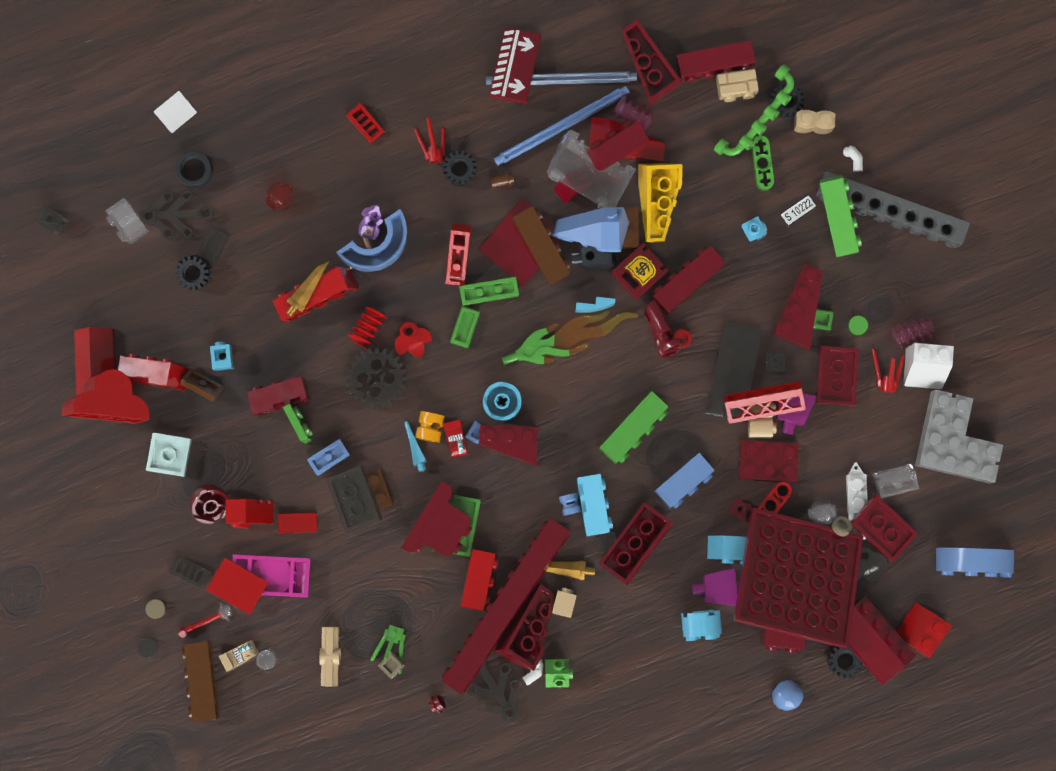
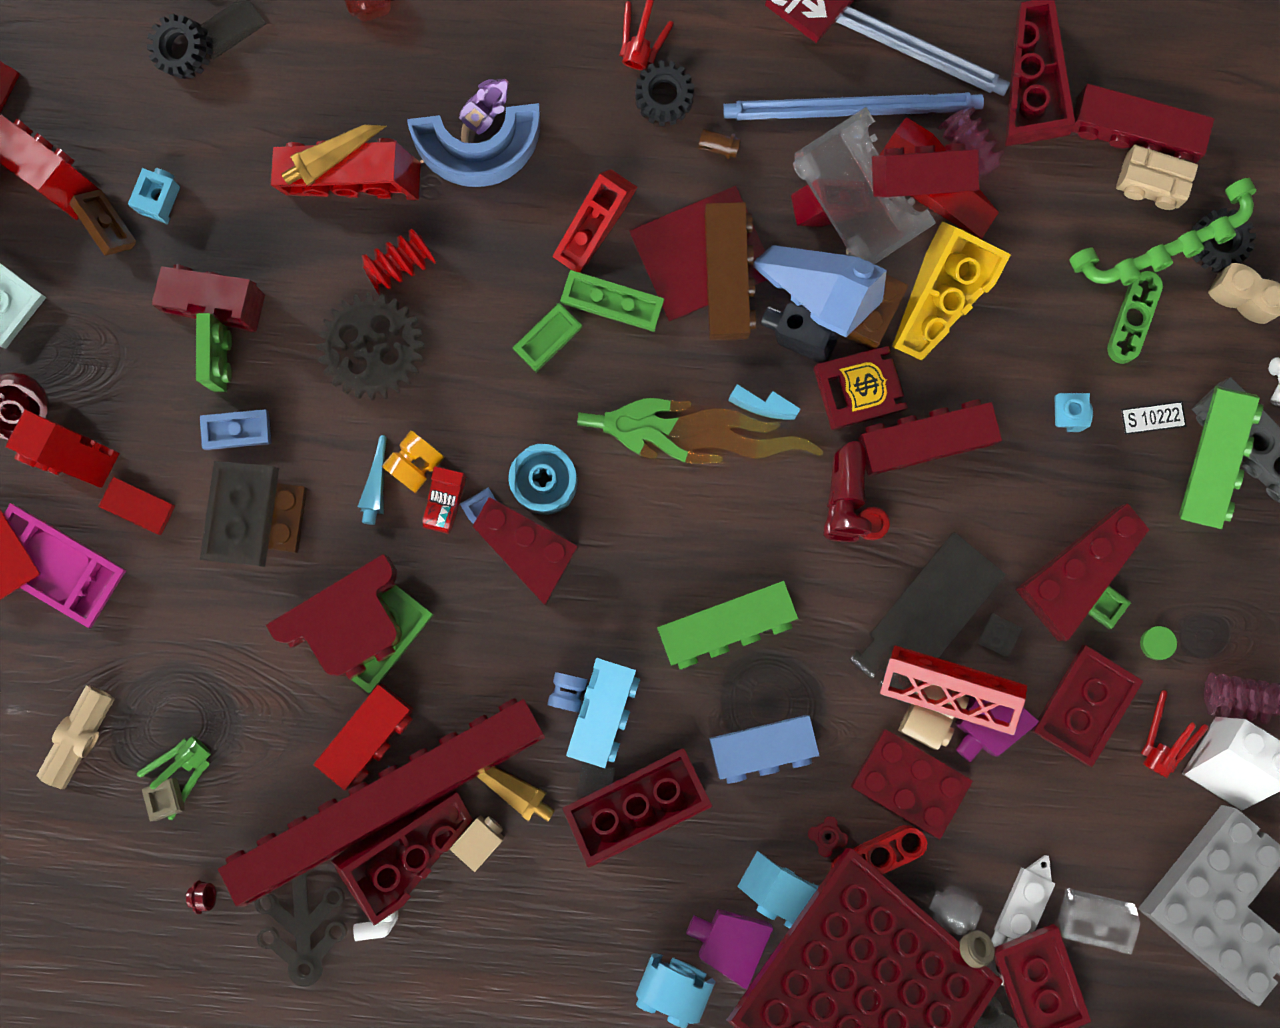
camera: 25 degrees right, 0 degrees up
red plate [395,322,432,358] -> none
bright green brick [545,659,573,687] -> none

